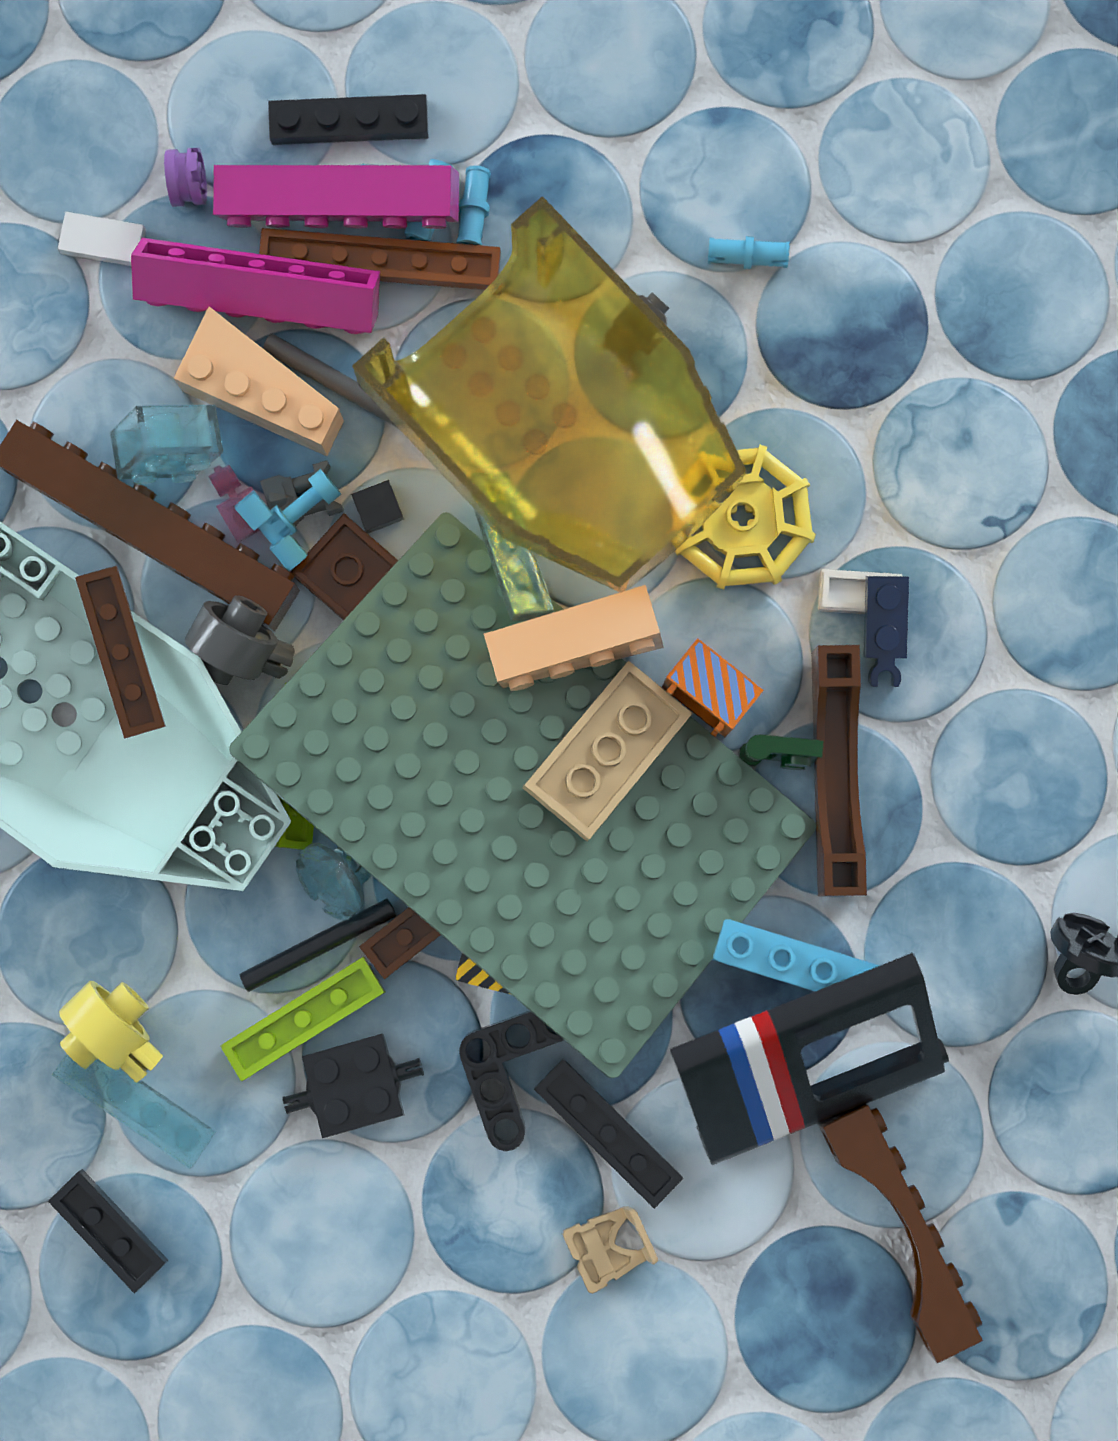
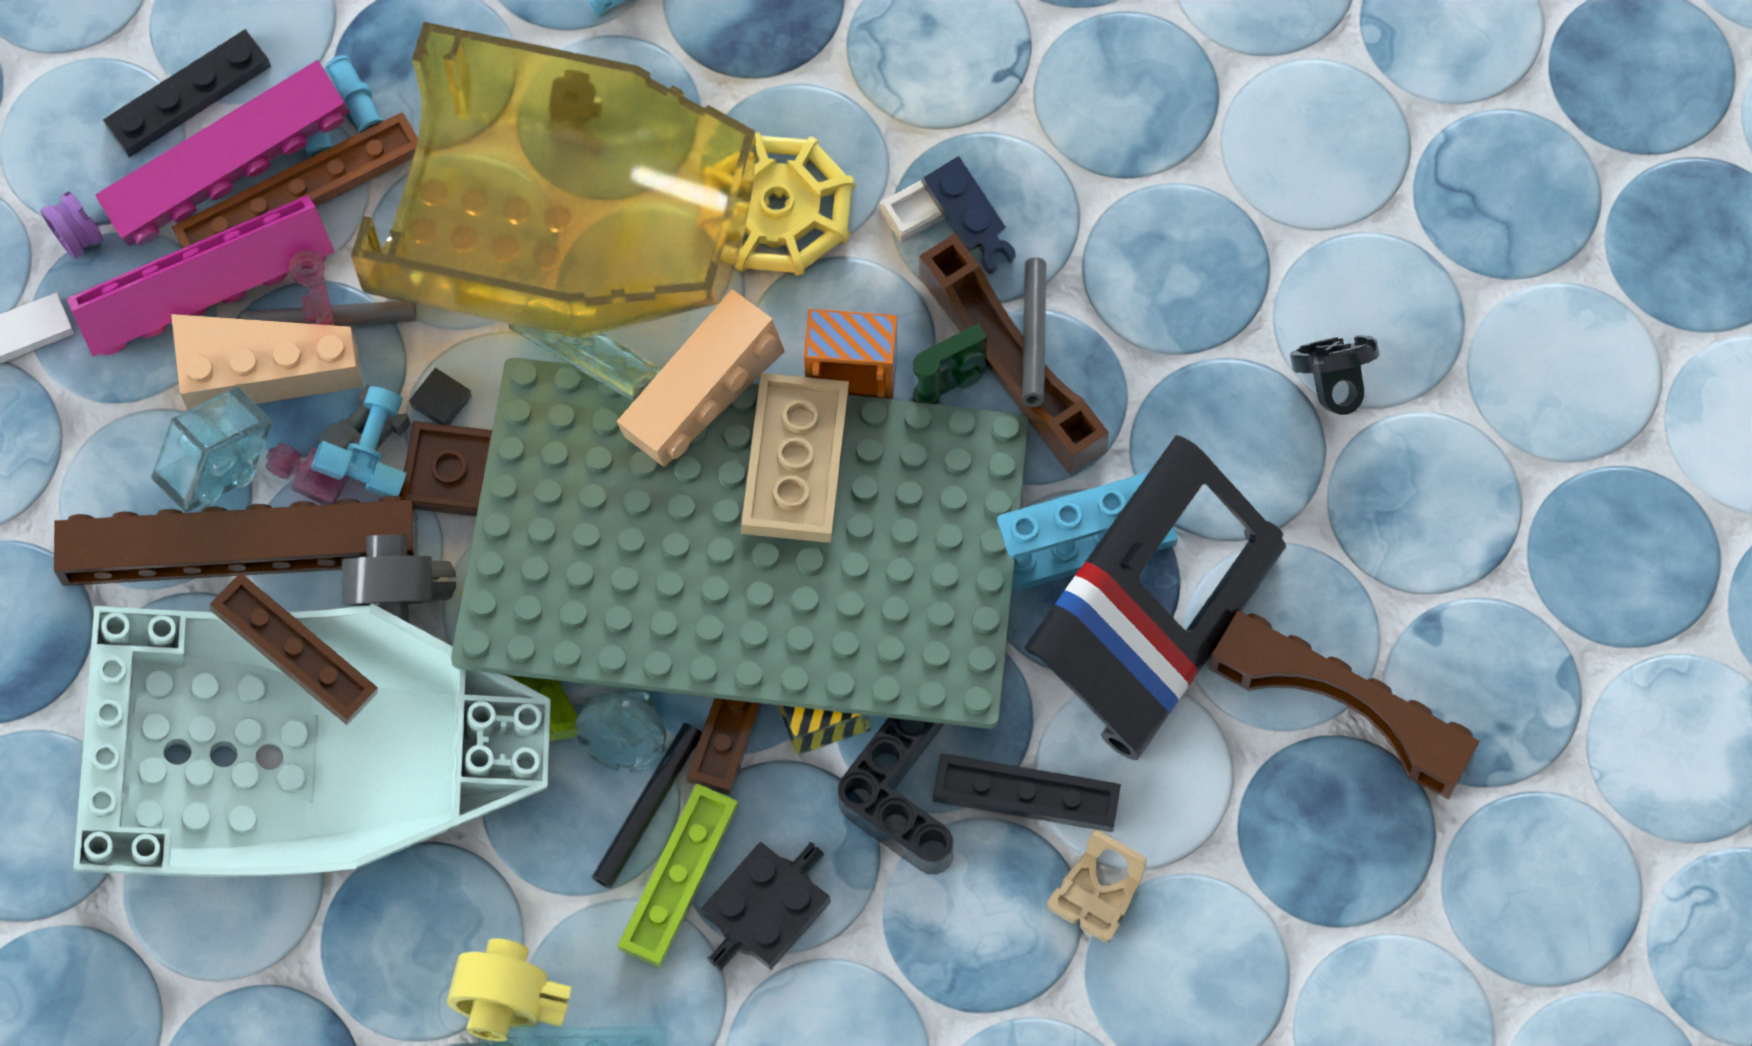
camera: 30 degrees left, 15 degrees down
none -> clear pink plate [289,250,334,325]
none -> dark grey piece [1022,257,1047,407]

